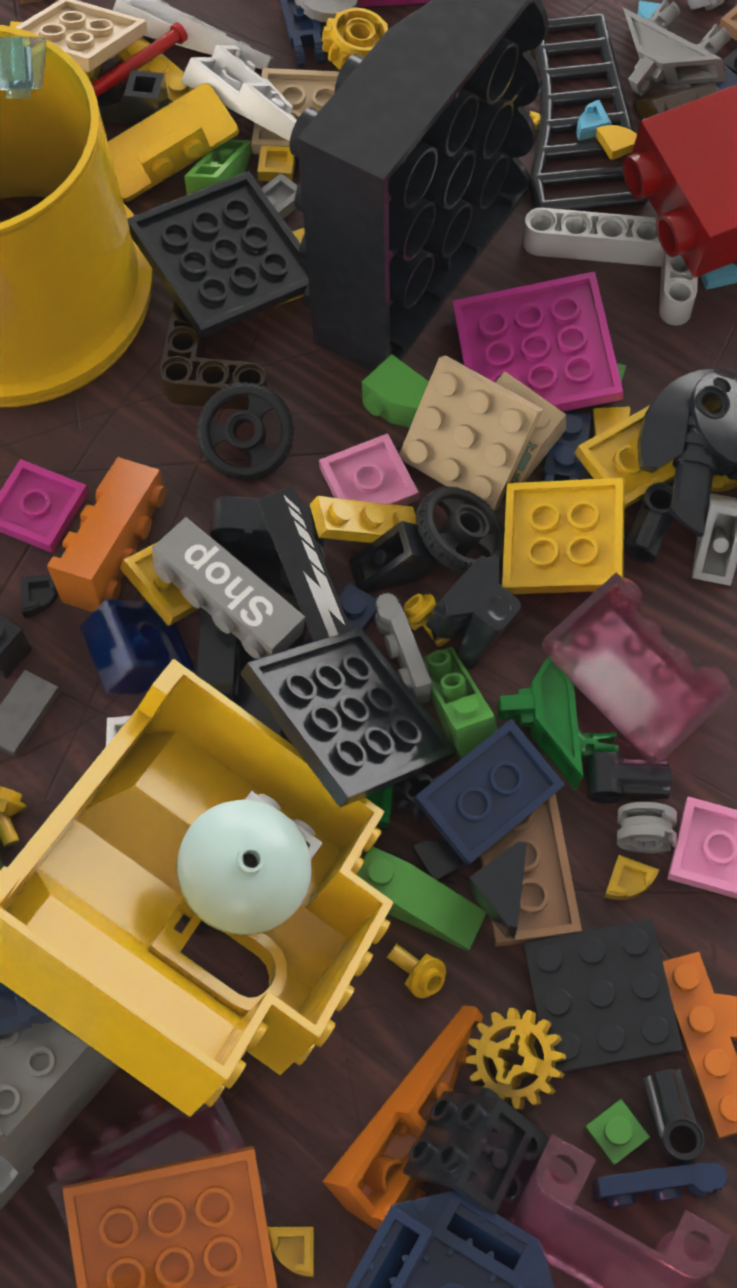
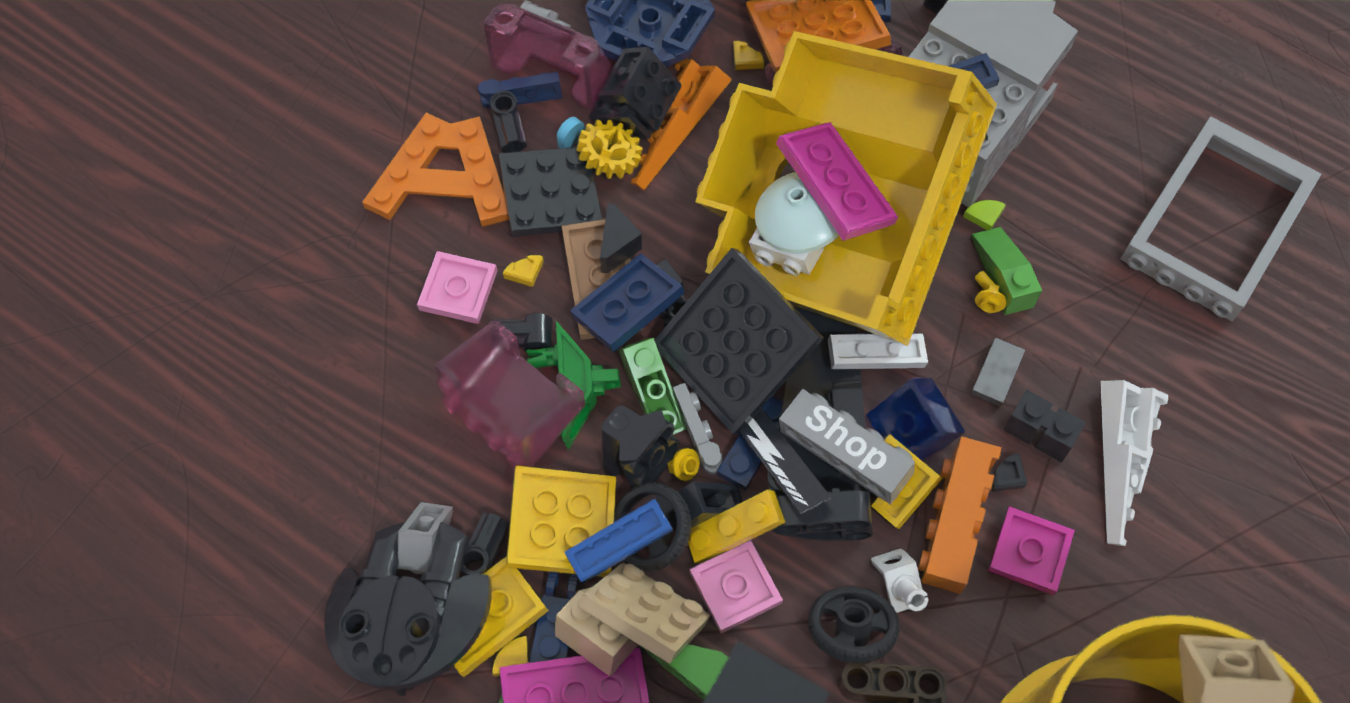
camera: 175 degrees right, 0 degrees up
bright green slope [356,846,487,952] -> none
yellow plate [387,943,446,999] -> none
bright green plate [584,1099,650,1167] -> none
light grey wheel [617,802,677,854] -> none
none -> medium azure tile [557,117,585,149]
none -> blue plate [564,499,673,584]
none -> dark pink tile [776,122,899,241]
none -> white bracket [871,549,928,613]

